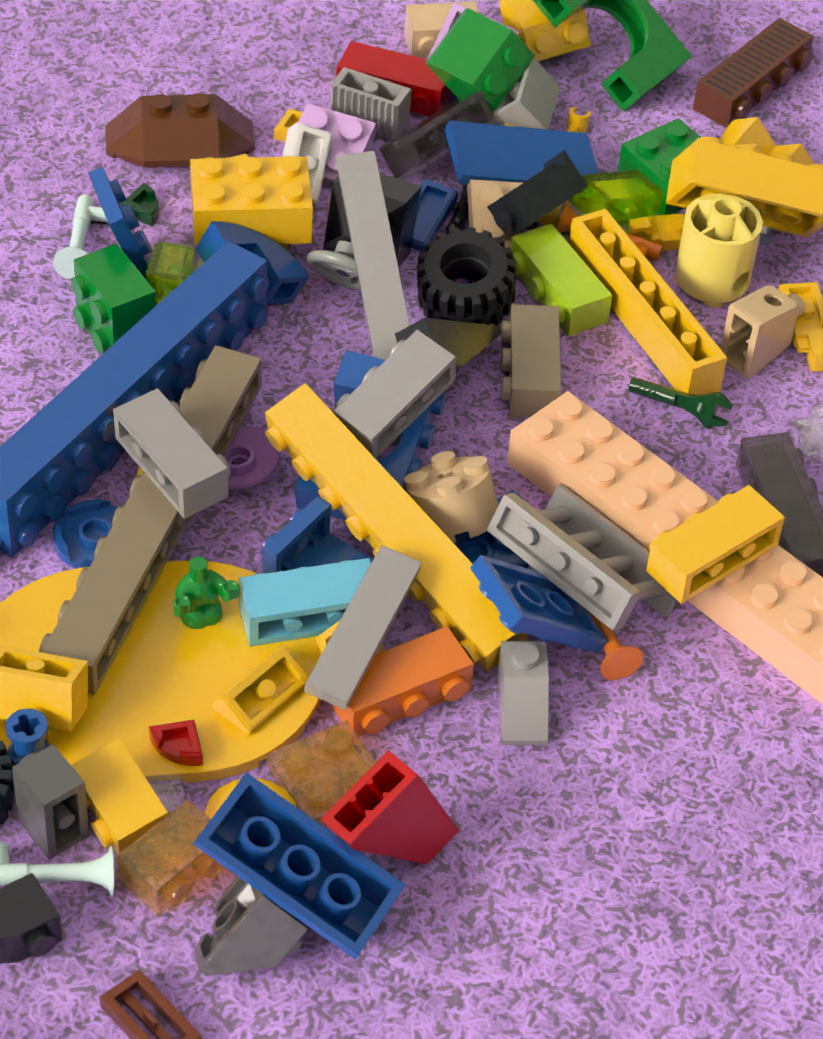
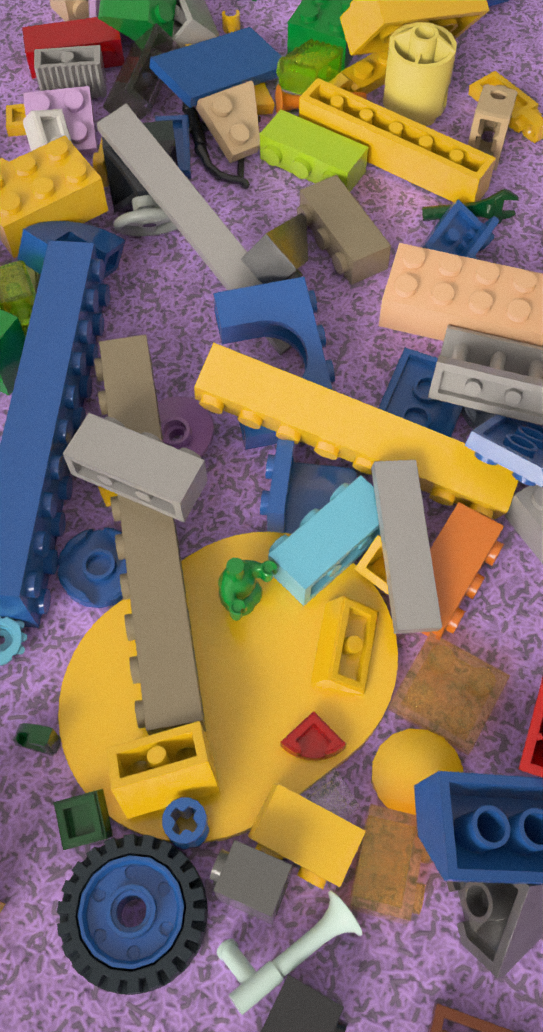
camera: 25 degrees left, 15 degrees up
light grey brick [333,330,456,459] -> none
tan brick [404,451,499,542] -> none
black tyre [416,227,515,326] -> none
black window [487,150,588,239] -> none
none -> blue bracket [420,199,500,260]

